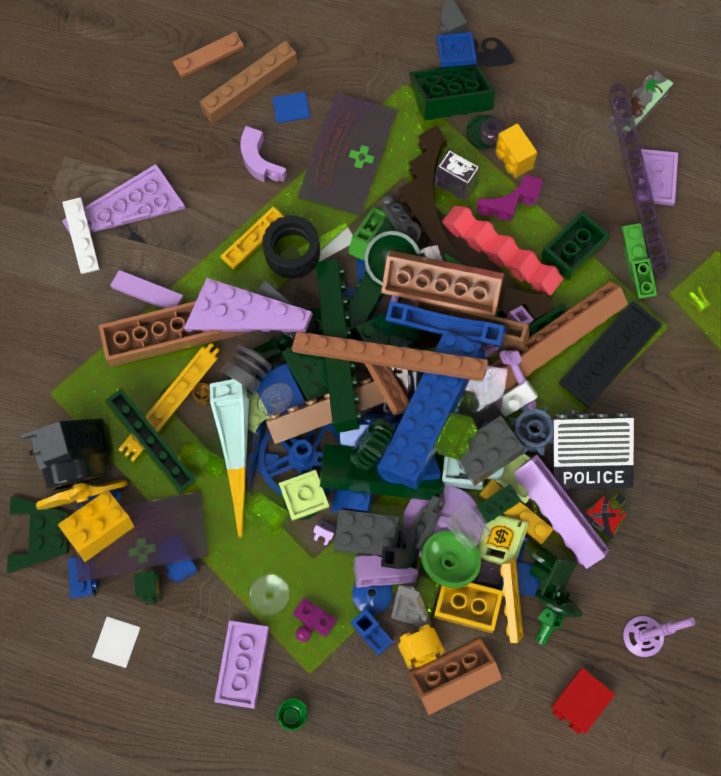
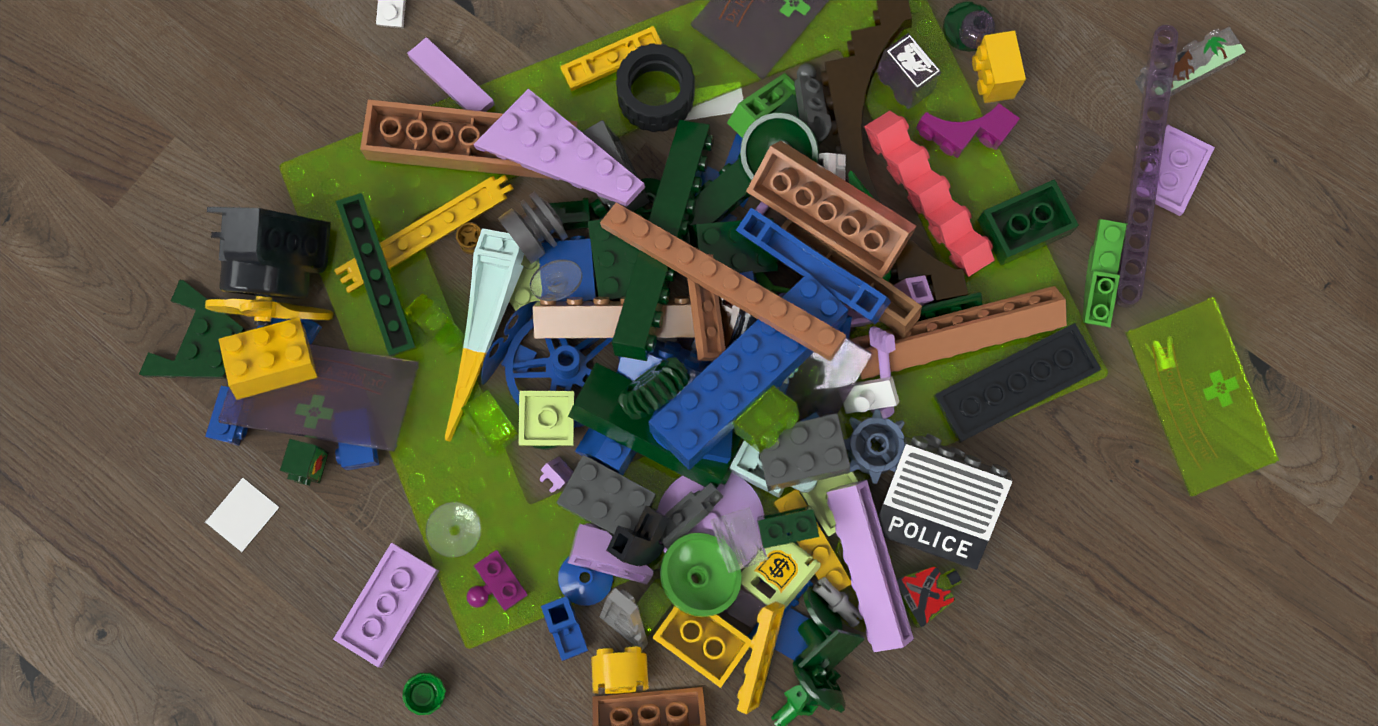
camera: 15 degrees right, 5 degrees up
none -> light grey pin [813,577,863,627]

